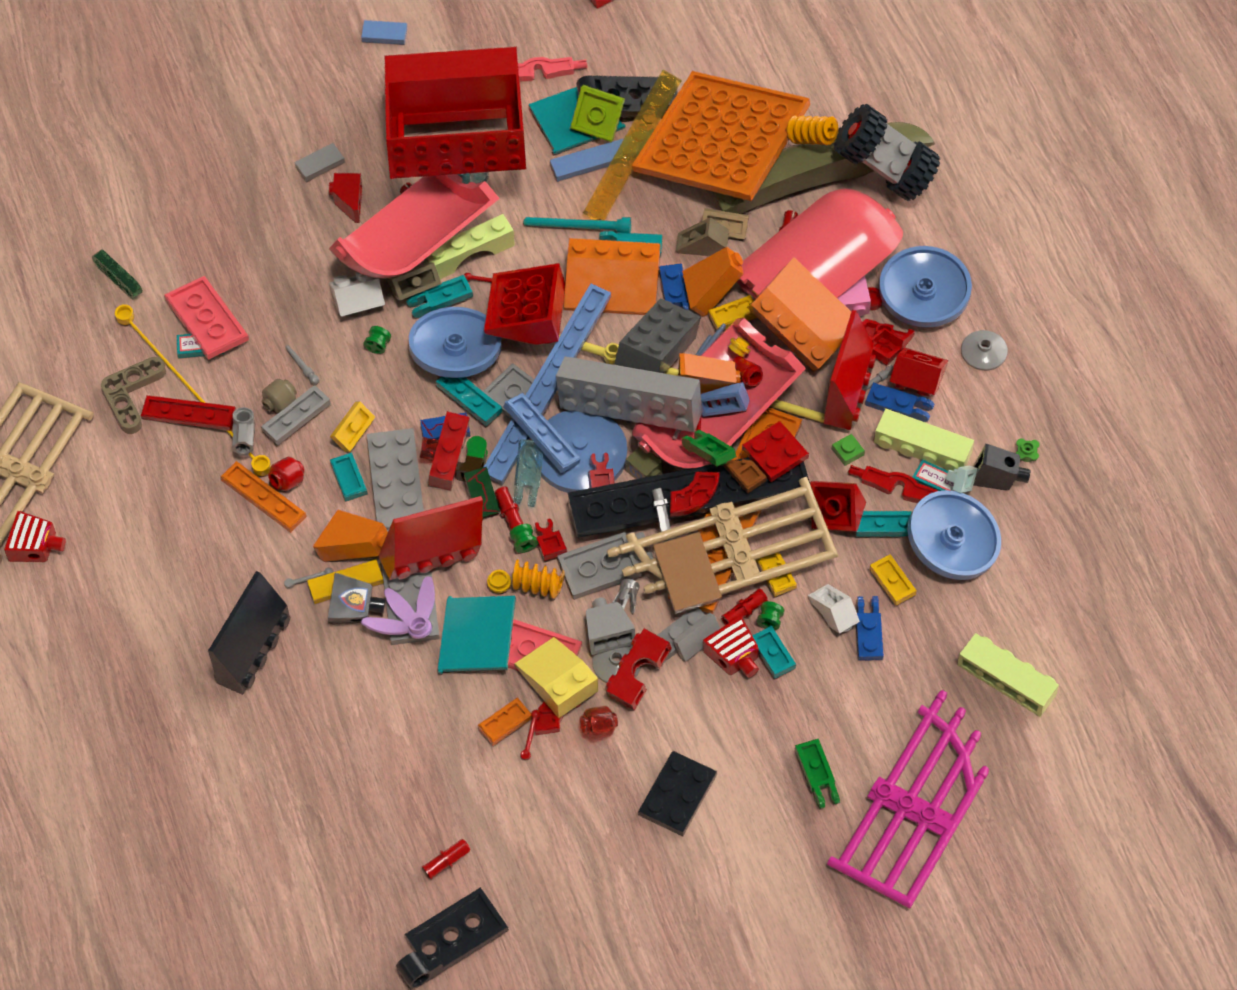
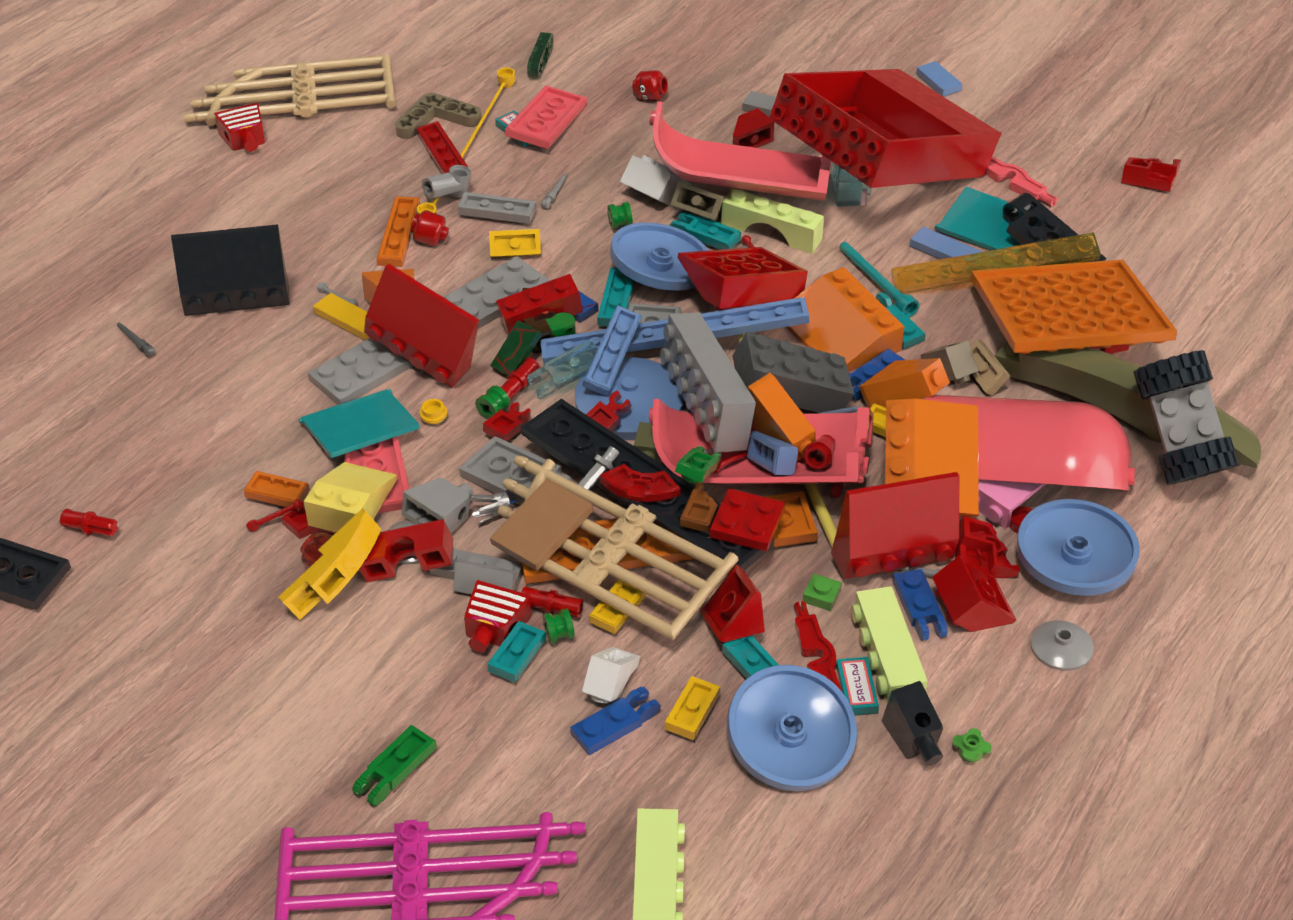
camera: 55 degrees right, 15 degrees down
dark tan head [262,379,297,413] -> none
torso [328,573,385,624] -> none
teal tile [330,452,368,502] -> none
lavender plant [361,576,435,639] -> none
light orange piece [512,559,565,599] -> none
lime tile [570,85,625,142] -> none
black plate [638,751,717,836] -> none
yellow plate [728,336,751,357] -> none
light orange piece [787,116,838,145] -> none
light aqua tile [946,465,978,493] -> none
none -> dark grey piece [117,322,155,357]
none -> yellow slope [278,508,381,620]
none -> red head [632,70,668,101]

